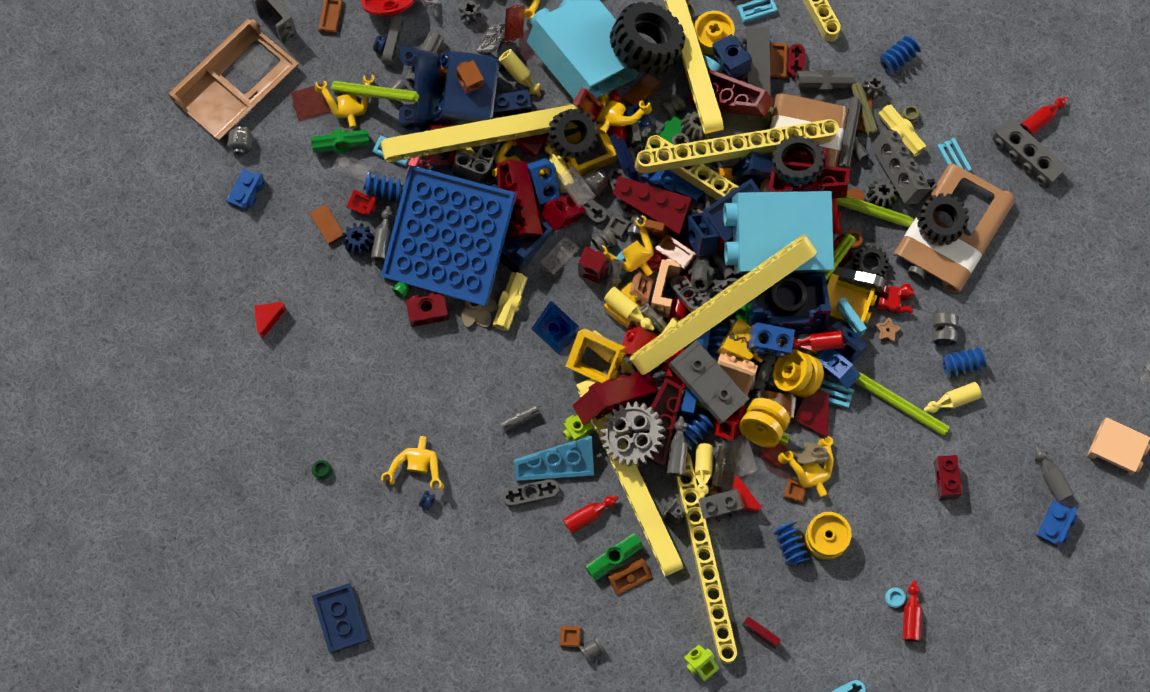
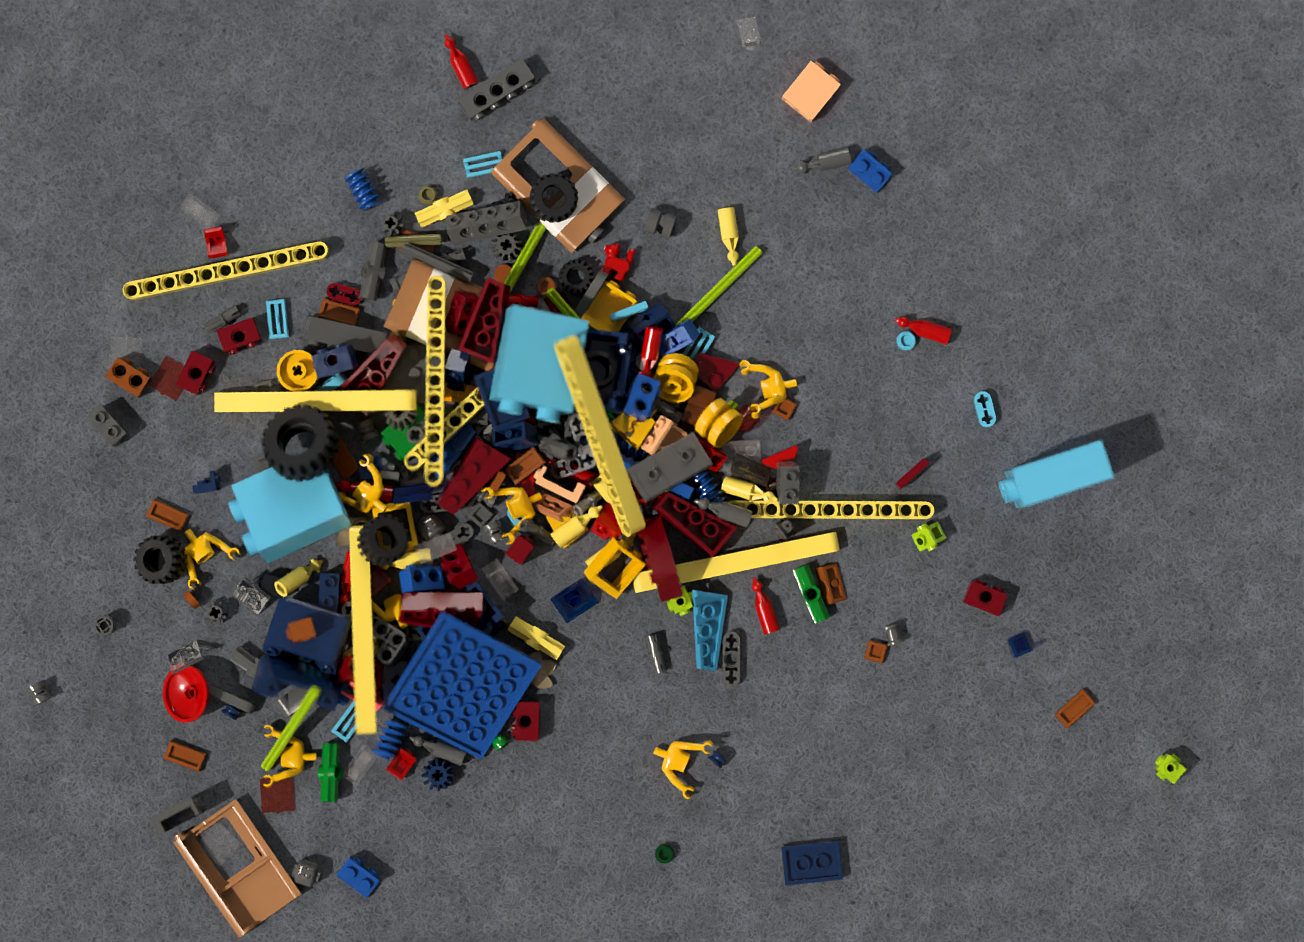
camera: 80 degrees left, 15 degrees up
red slope [254,302,287,339] -> none
dark orange tile [309,204,344,245] -> none
clear red piece [504,5,525,41] -> none
dark red tile [572,87,604,122] -> none
light grey gear [601,402,665,467] -> none
black tyre [772,136,824,186] -> none
blue piece [774,522,810,566] -> none
dark tan plate [791,442,829,464] -> none
yellow wheel [805,512,852,560] -> none
medium nougat plate [875,318,901,342] -> none
dark red brick [934,455,962,500] -> none
blue piece [942,347,986,379] -> none

